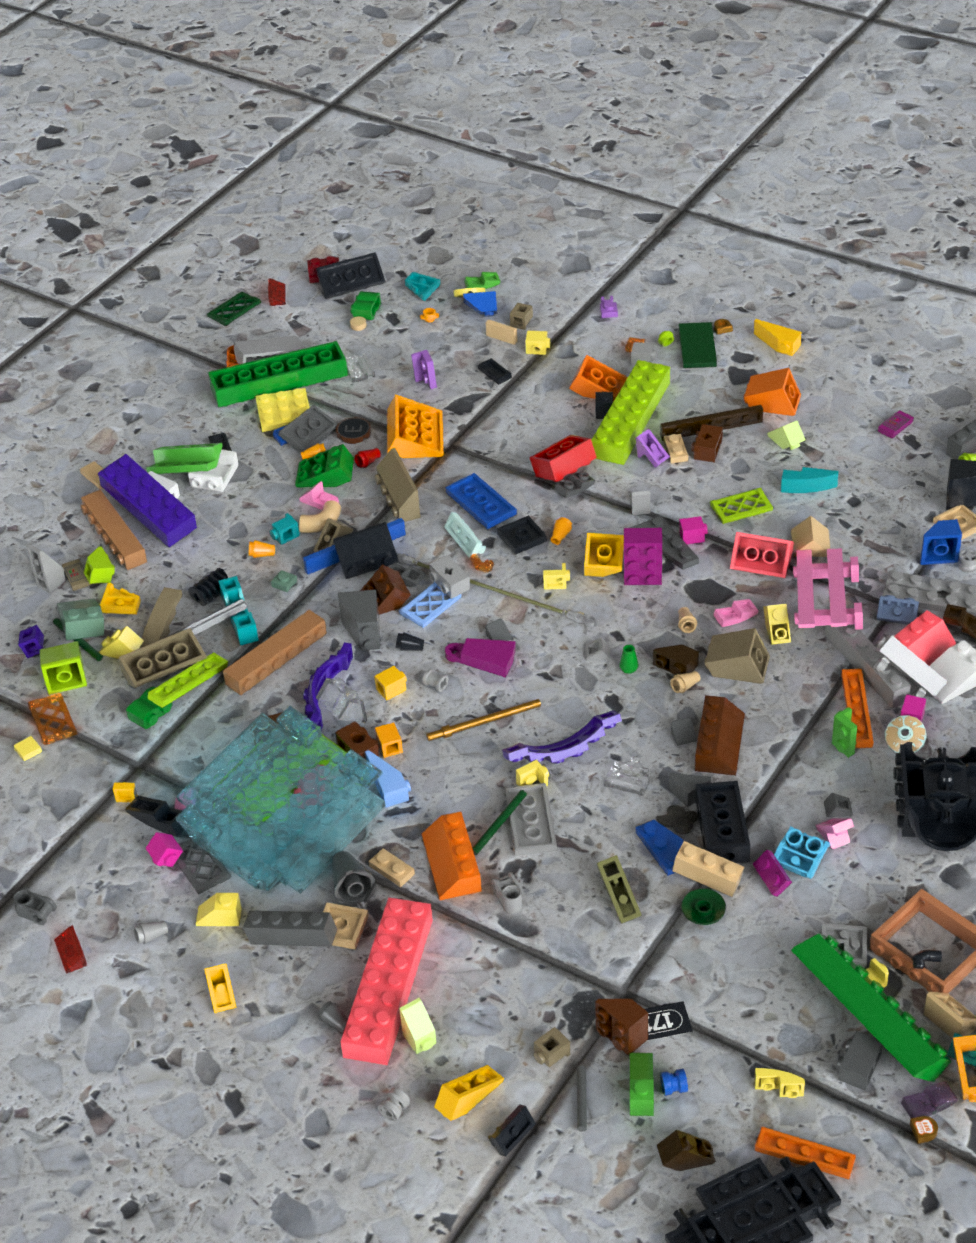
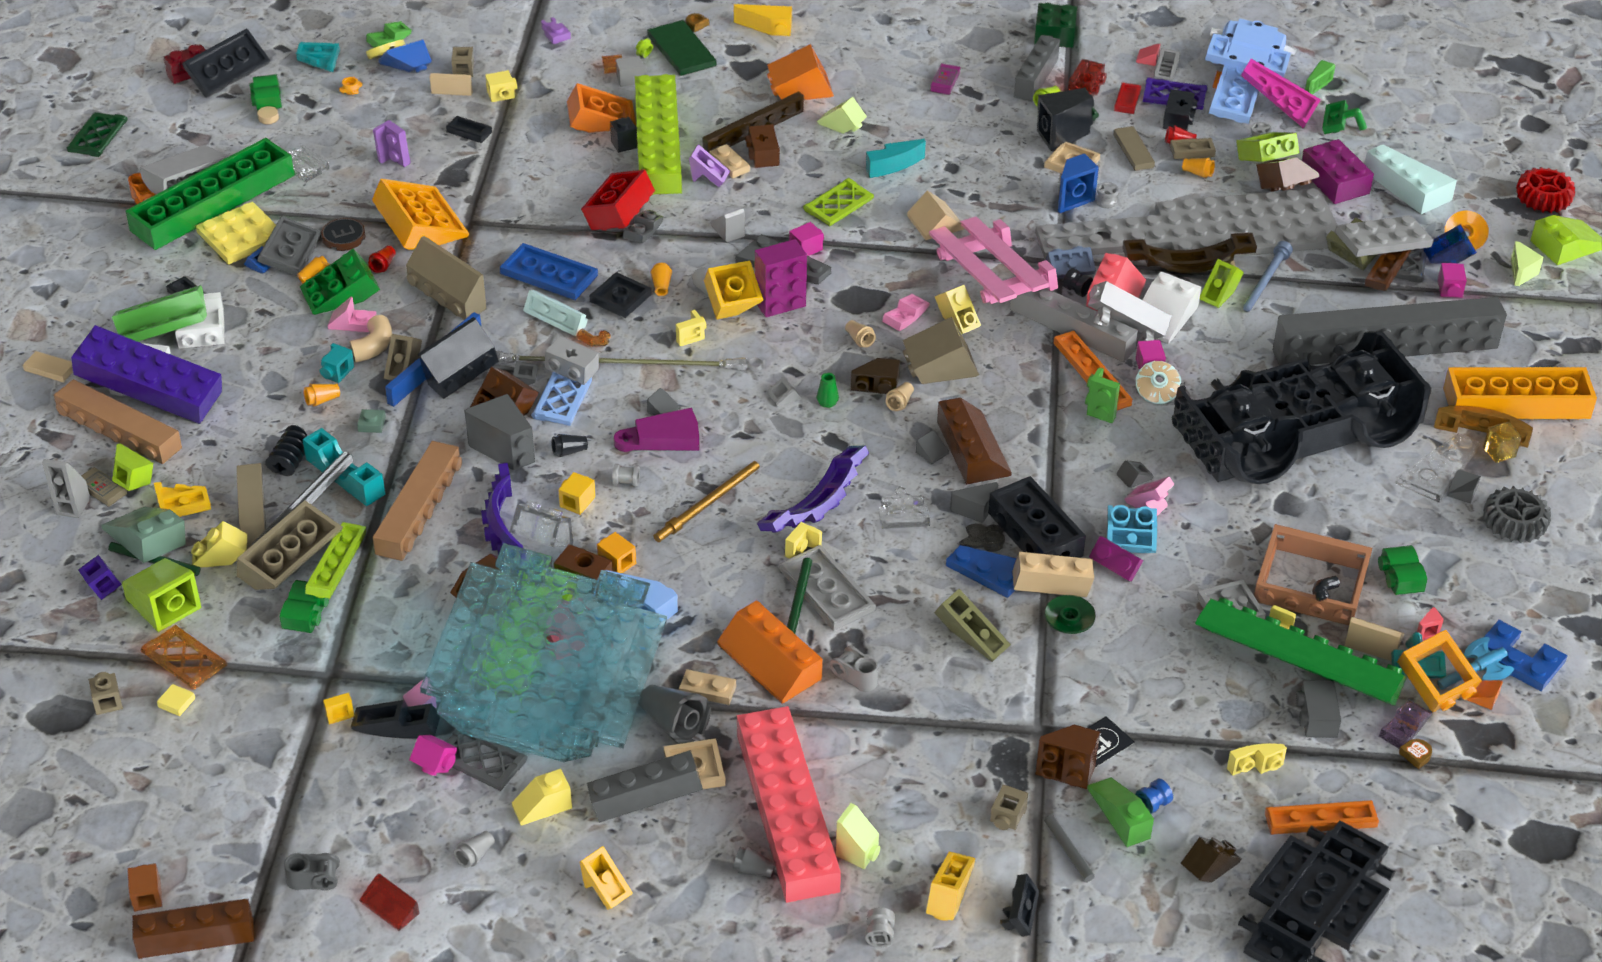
camera: 30 degrees left, 0 degrees up
clear red slope [268,278,286,306] -> none
coral slope [730,532,794,578] -> none
none -> black wheel [1062,268,1093,297]

